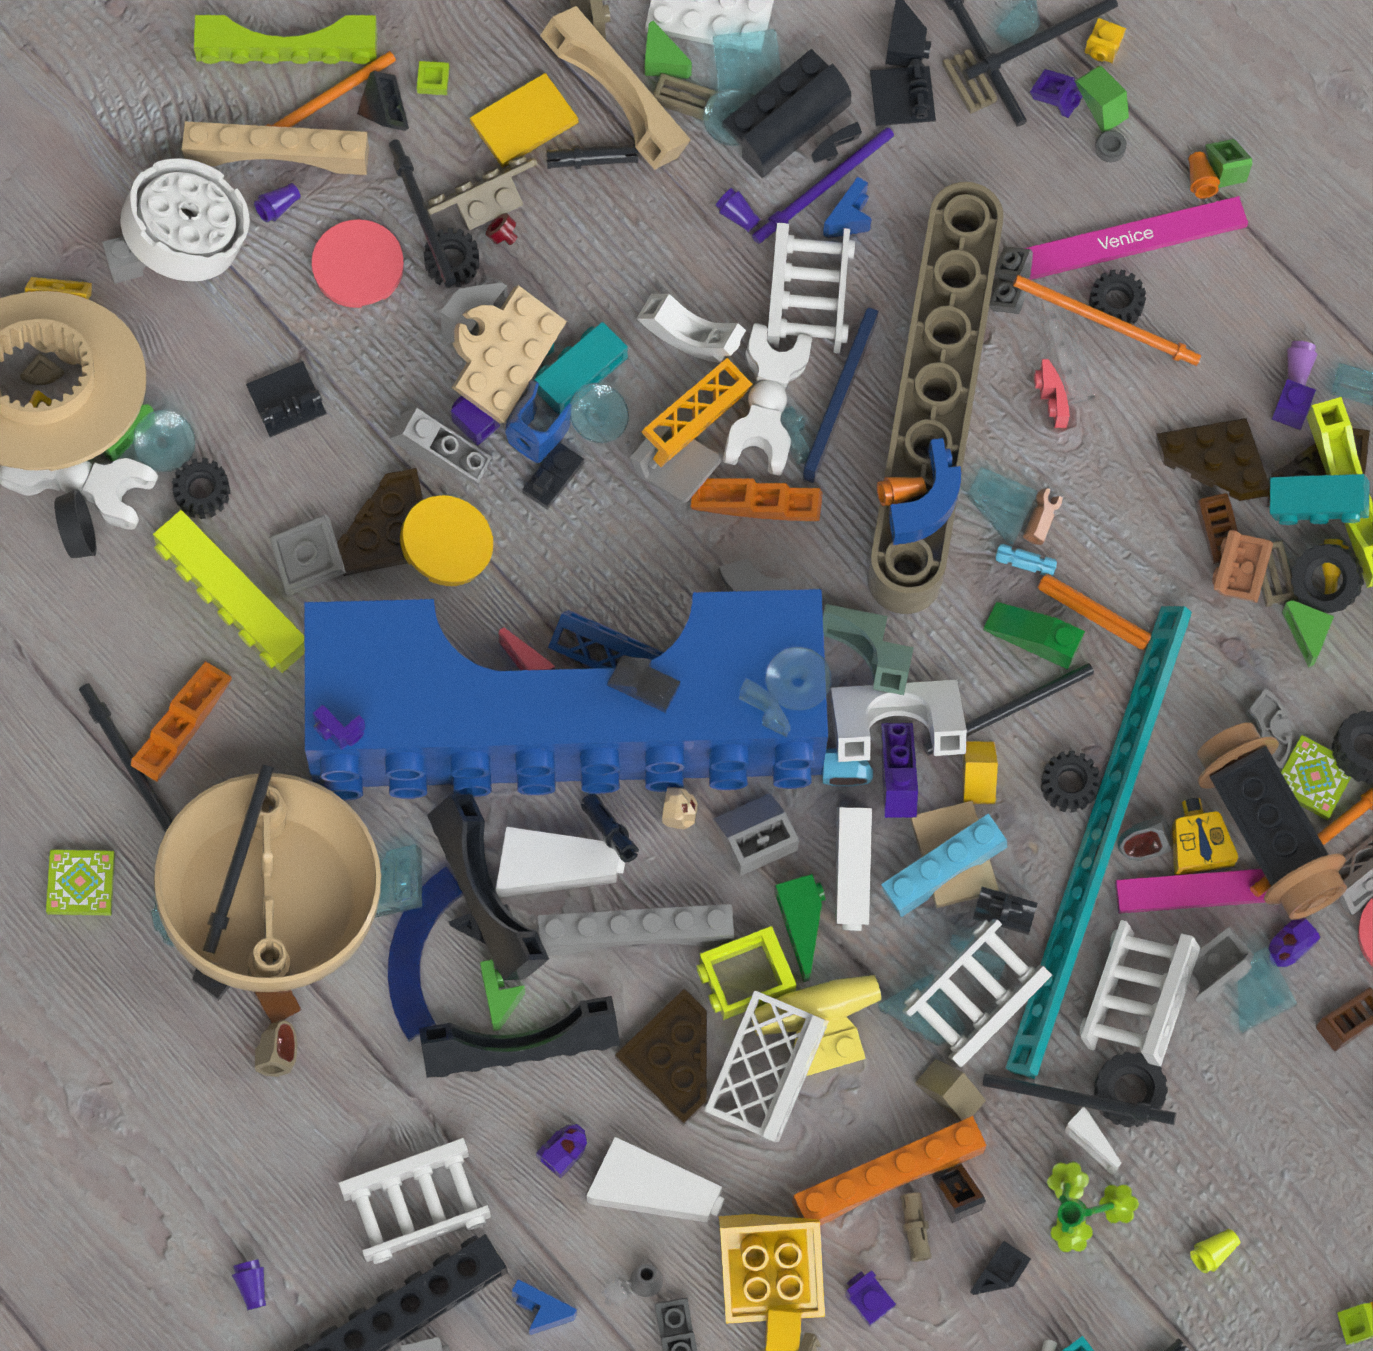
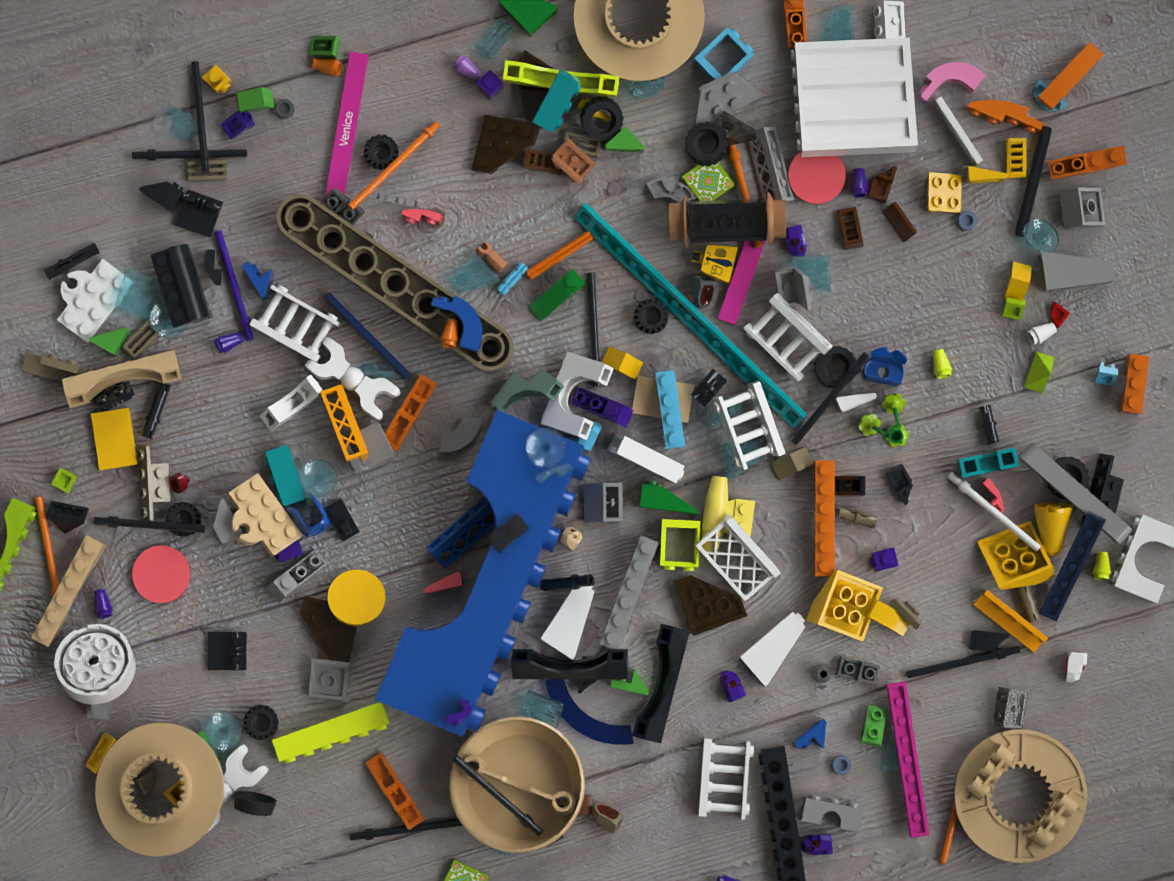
camera: 60 degrees left, 15 degrees up
none -> black hinge [94,381,135,411]
none -> blue piece [863,347,907,387]

